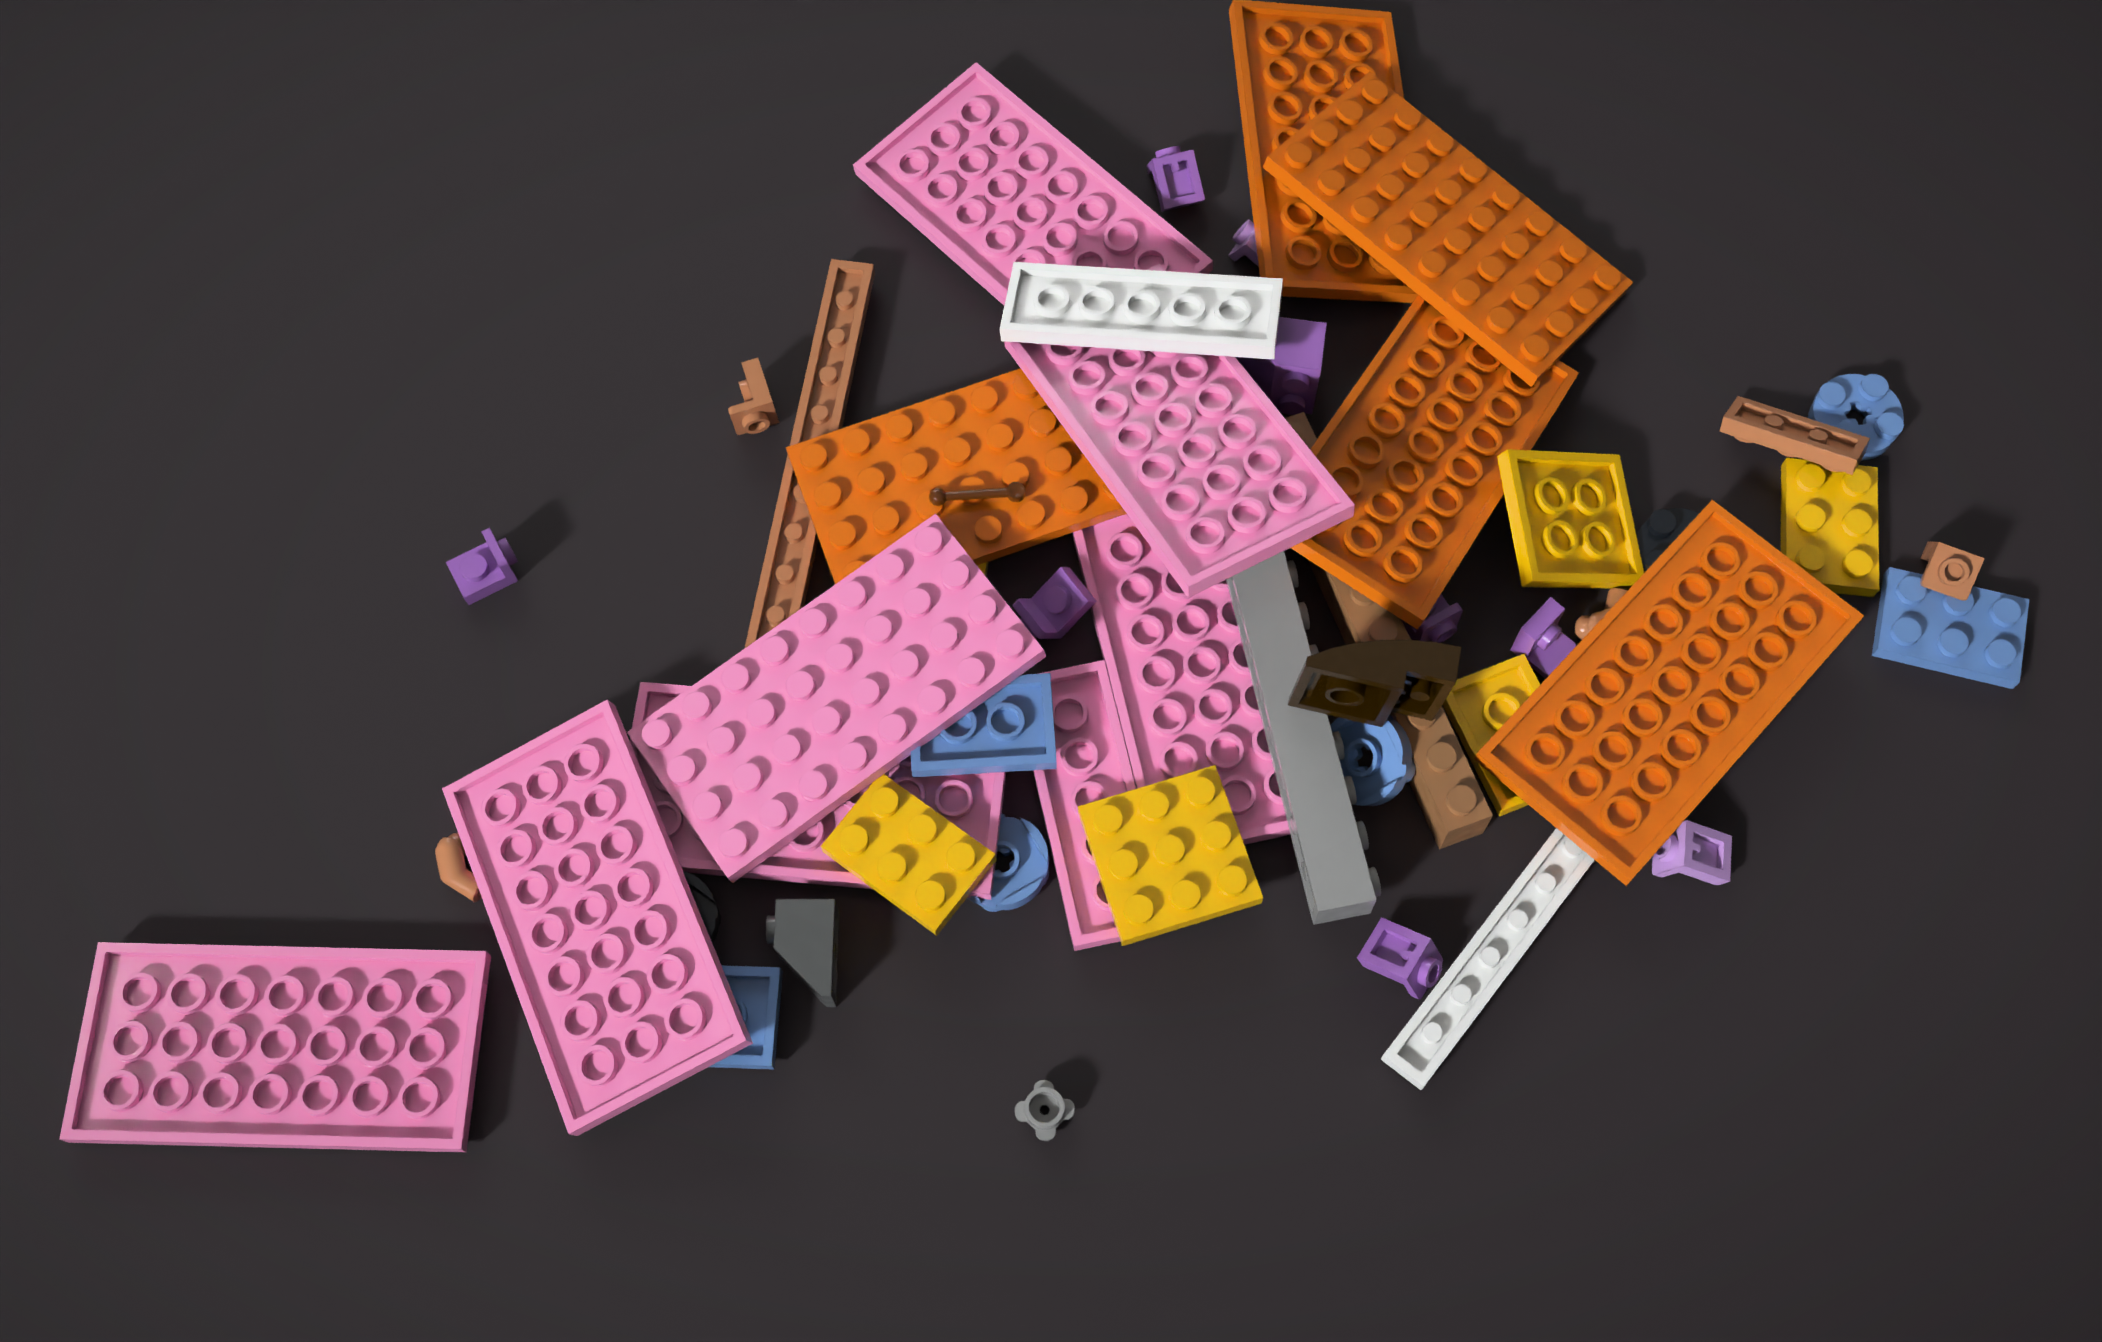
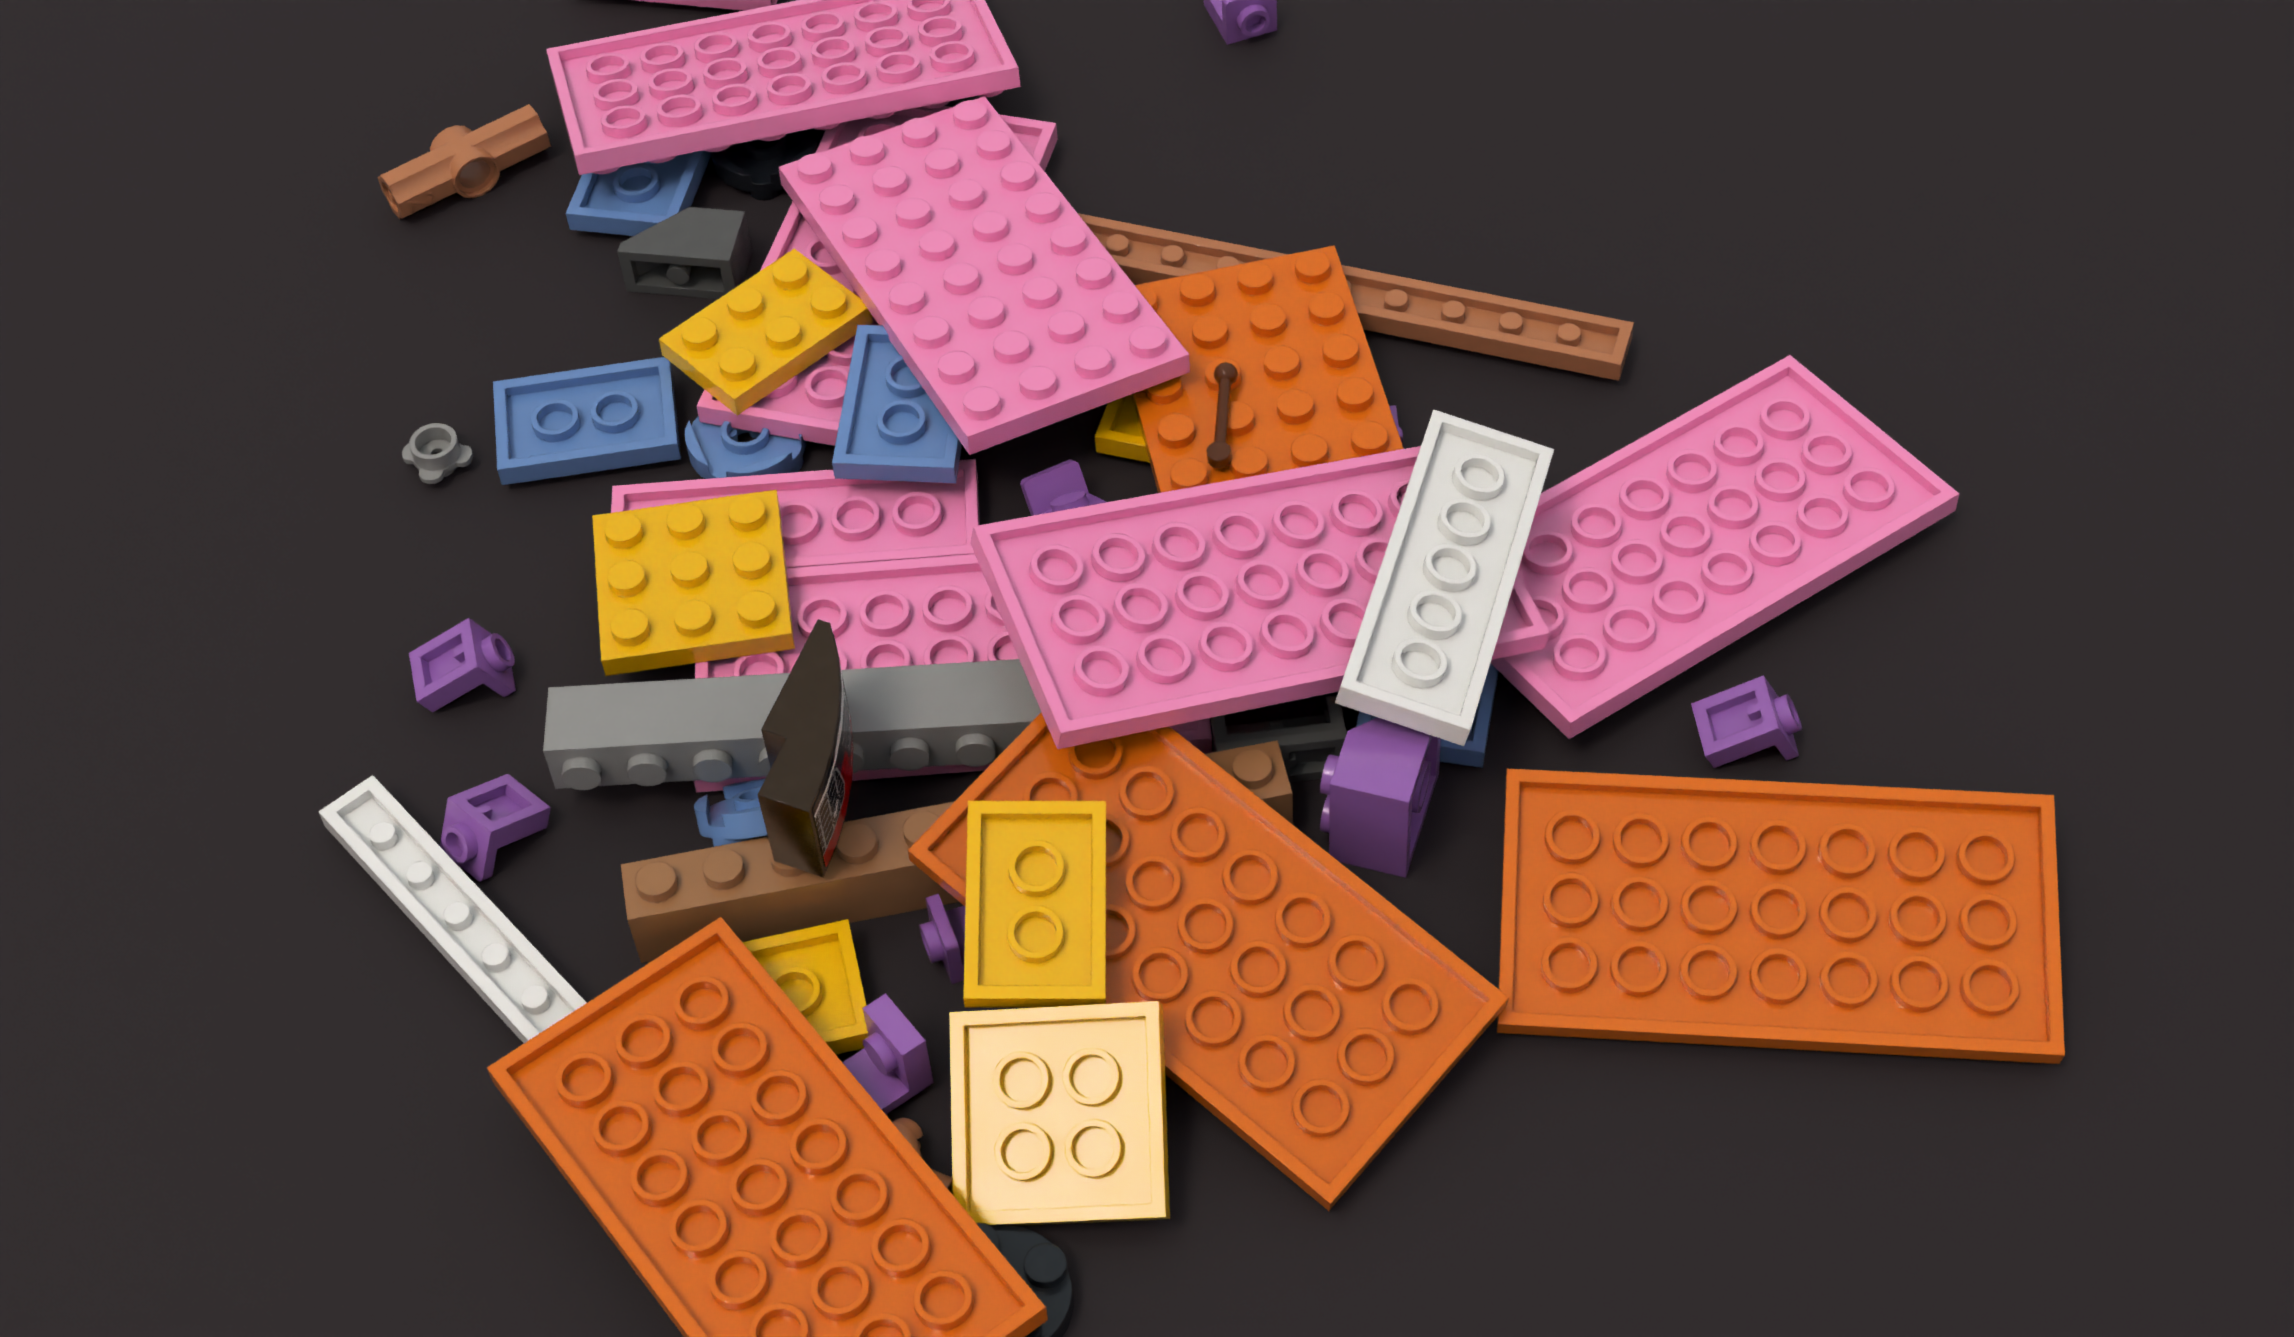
camera: 100 degrees right, 15 degrees down
nougat bracket [728,358,779,435] -> none
orange plate [1263,72,1634,387] -> none
lavender bracket [1652,820,1732,885] -> none
none -> nougat piece [377,104,551,220]
none -> medium lavender bracket [409,618,516,712]
none -> medium blue plate [493,357,681,485]
none -> yellow plate [963,801,1106,1008]

